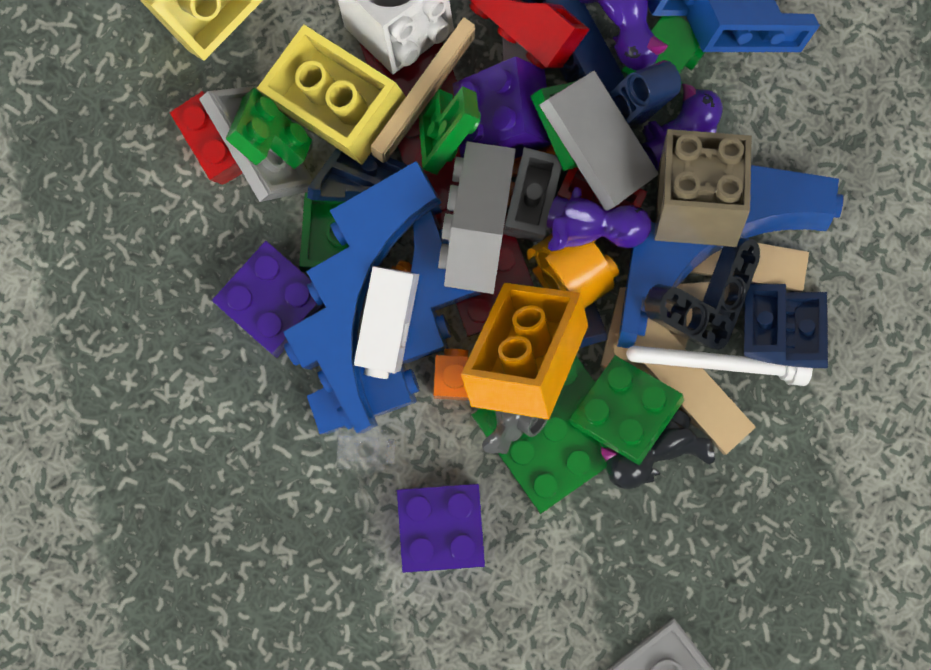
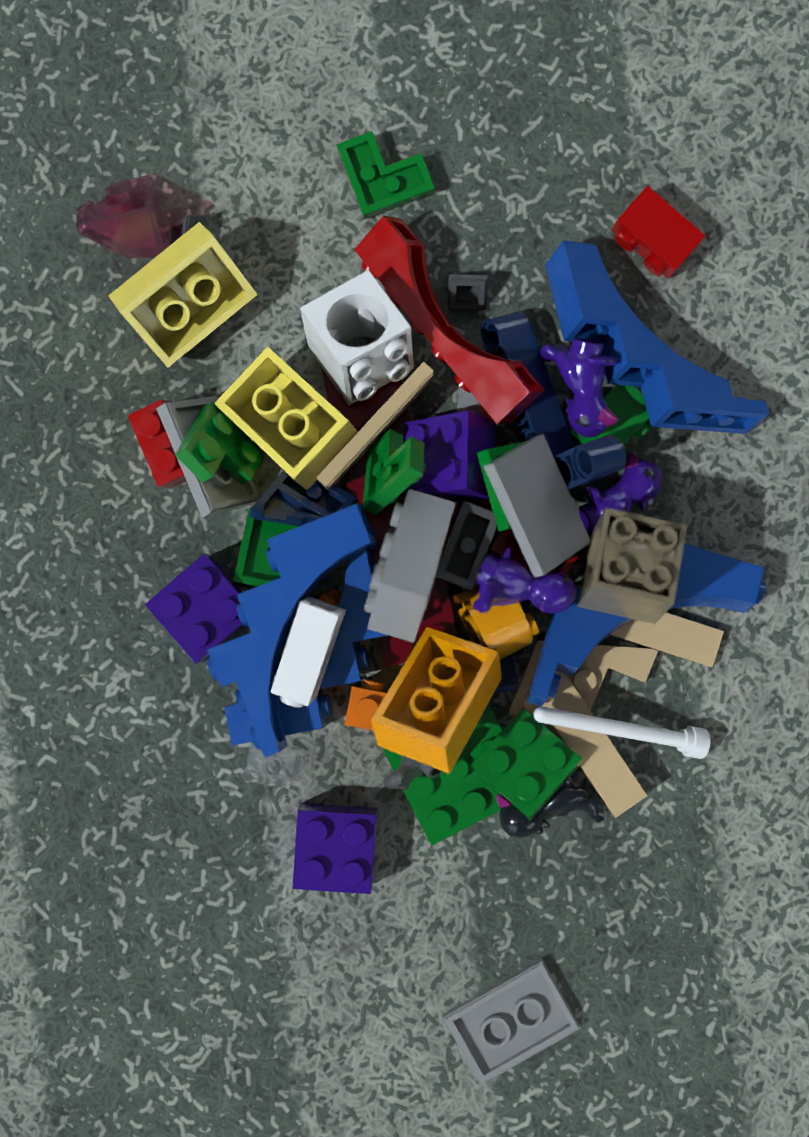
camera: 10 degrees right, 5 degrees up
black beam [645,237,760,350] -> none
dark blue slope [744,284,828,368] -> none

